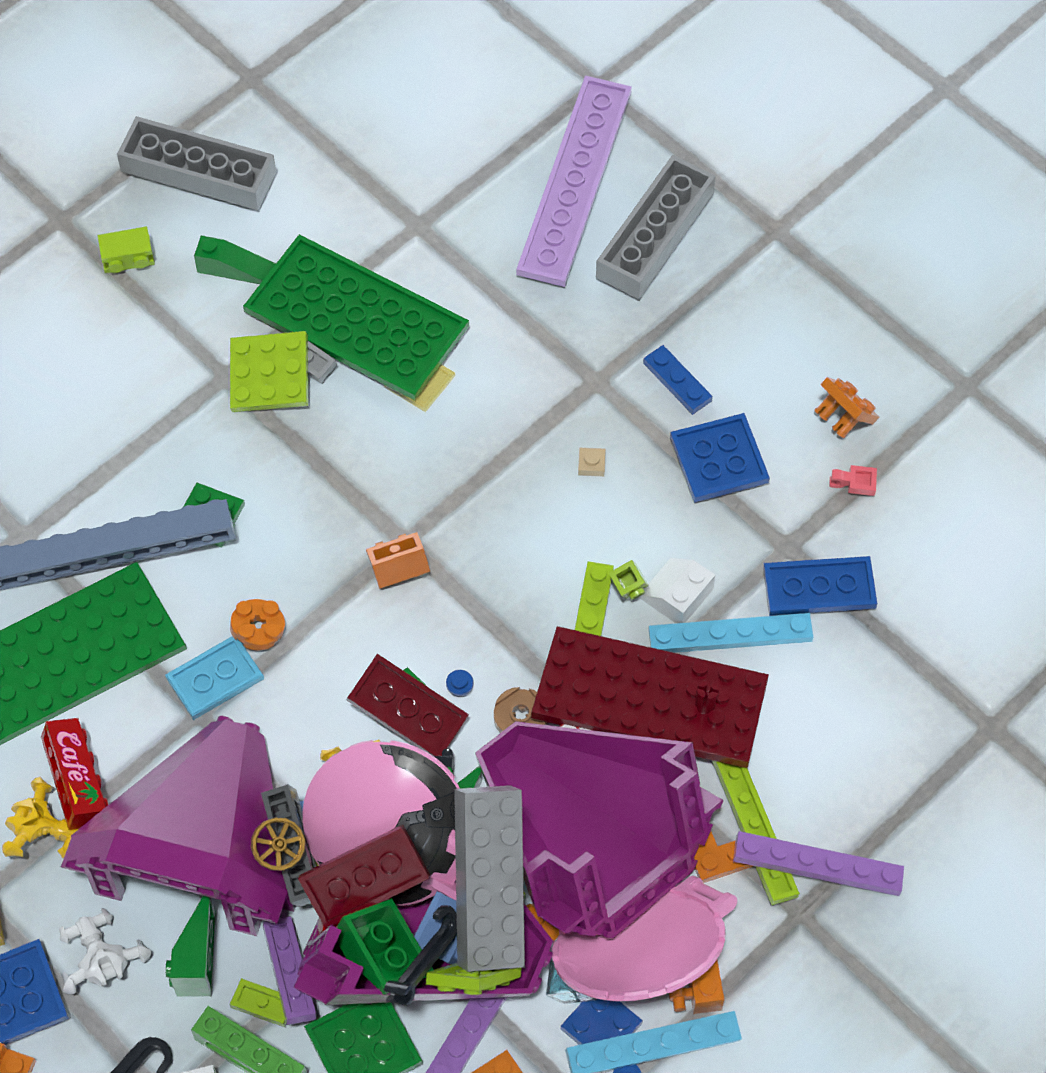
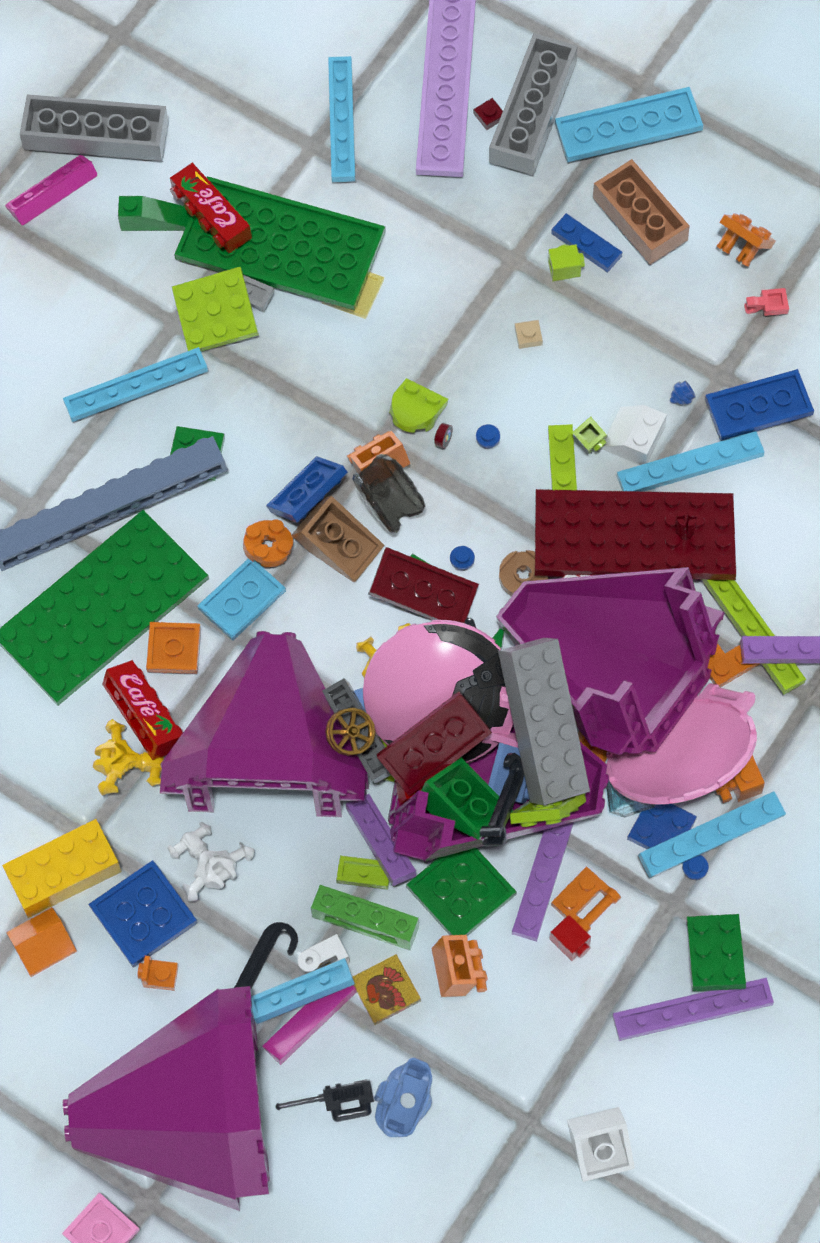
camera: 10 degrees left, 5 degrees up
lime brick [97,226,155,273] -> none
green slope [165,896,216,997] -> none
blue plate [670,413,770,503] -> none
none -> dark pink slope [5,155,97,225]
none -> medium azure plate [63,347,208,422]
none -> orange plate [146,622,201,674]
none -> red brick [170,162,252,253]
none -> blue plate [266,456,348,522]
none -> medium nougat slope [291,496,385,582]
none -> medium azure plate [328,56,355,182]
none -> clear smoke animal [352,454,426,534]
none -> lime slope [389,378,449,433]
none -> dark red tile [434,423,453,449]
none -> dark red plate [473,98,503,130]
none -> blue plate [476,424,500,448]
none -> lime brick [548,244,585,281]
none -> medium azure plate [555,87,703,163]
none -> nougat brick [593,159,690,265]
none -> blue plate [670,380,696,405]

